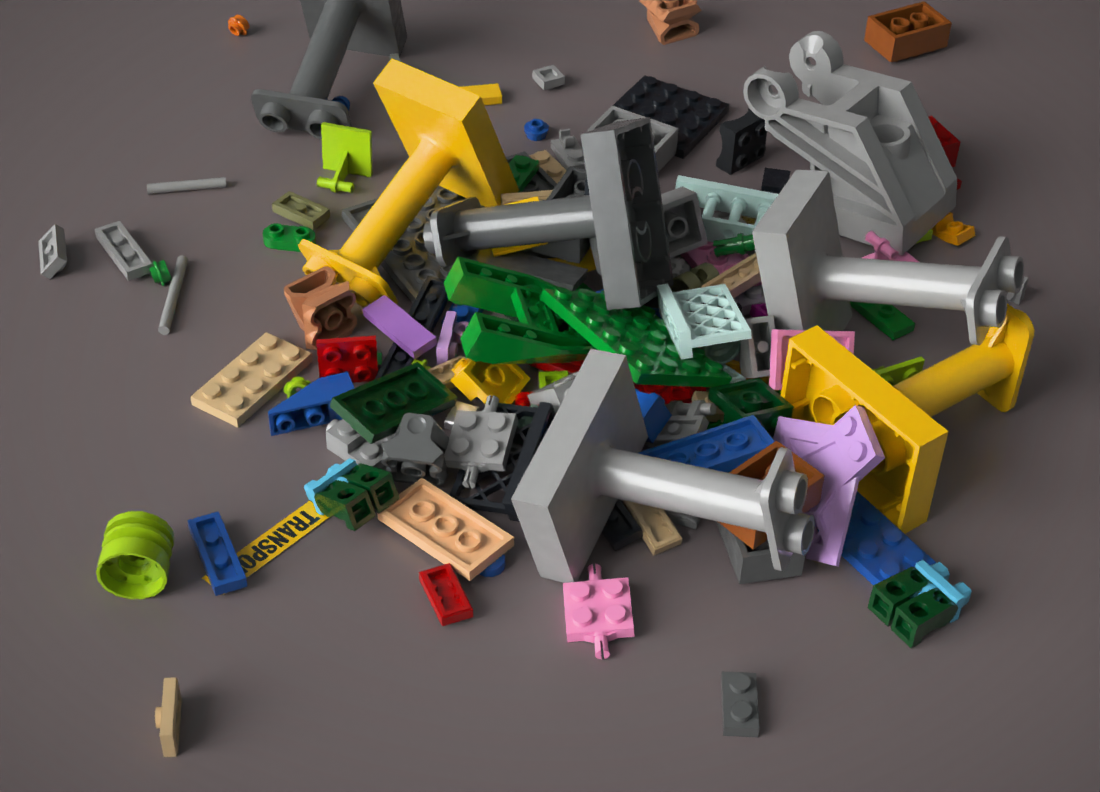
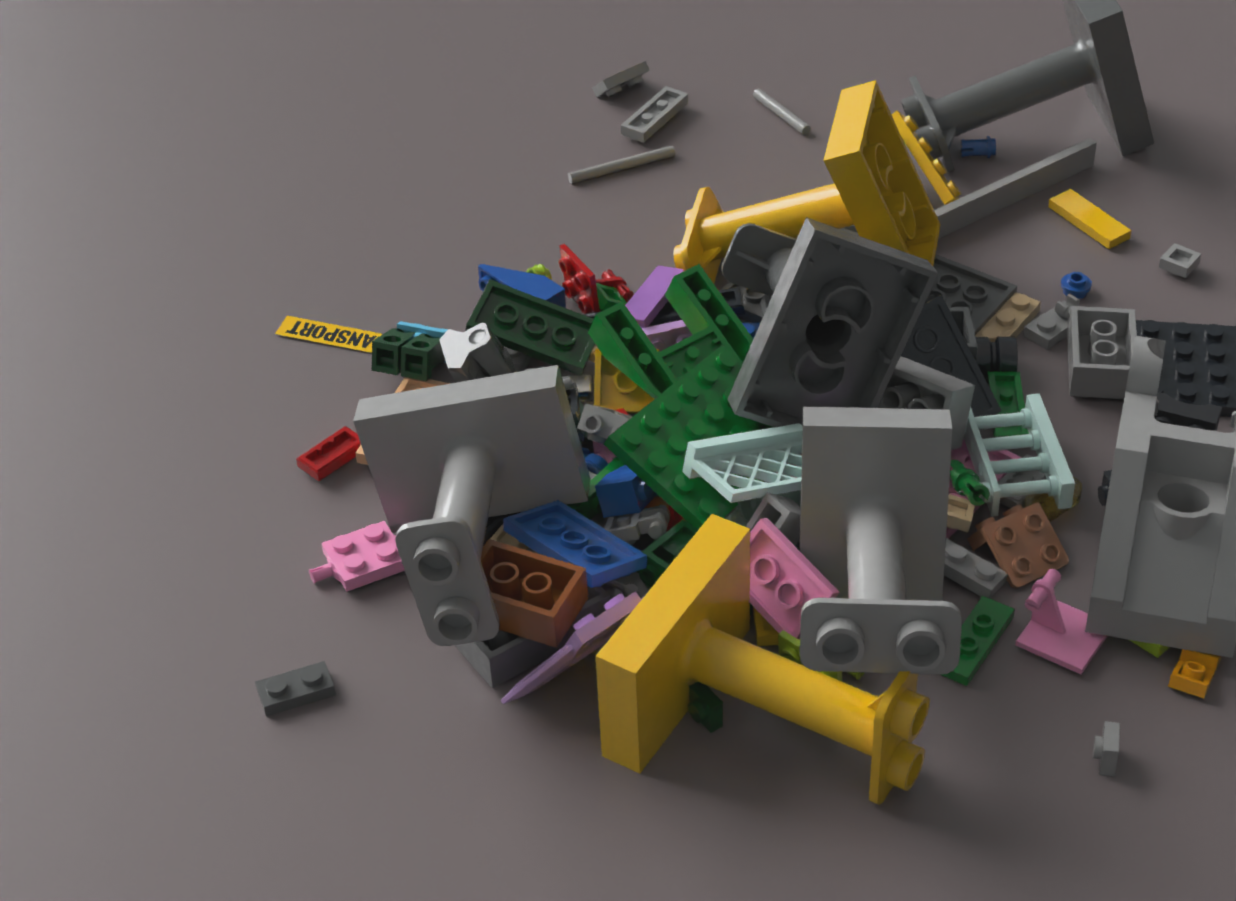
camera: 70 degrees right, 0 degrees up
lime wheel [96,511,175,599] -> none
green plate [149,260,172,286] -> none
tan plate [155,677,182,757] -> none
blue plate [187,511,248,596] -> none
tan plate [191,332,312,427] -> none
orange plate [228,14,250,36] -> none
green plate [262,223,316,252] -> none
olive plate [272,191,330,231] -> none
nougat piece [284,266,357,350] -> none
green plate [509,155,539,192] -> none
blue plate [817,491,936,585] -> none
dark green hips [867,560,972,649] -> none
none -> yellow plate [891,110,961,205]

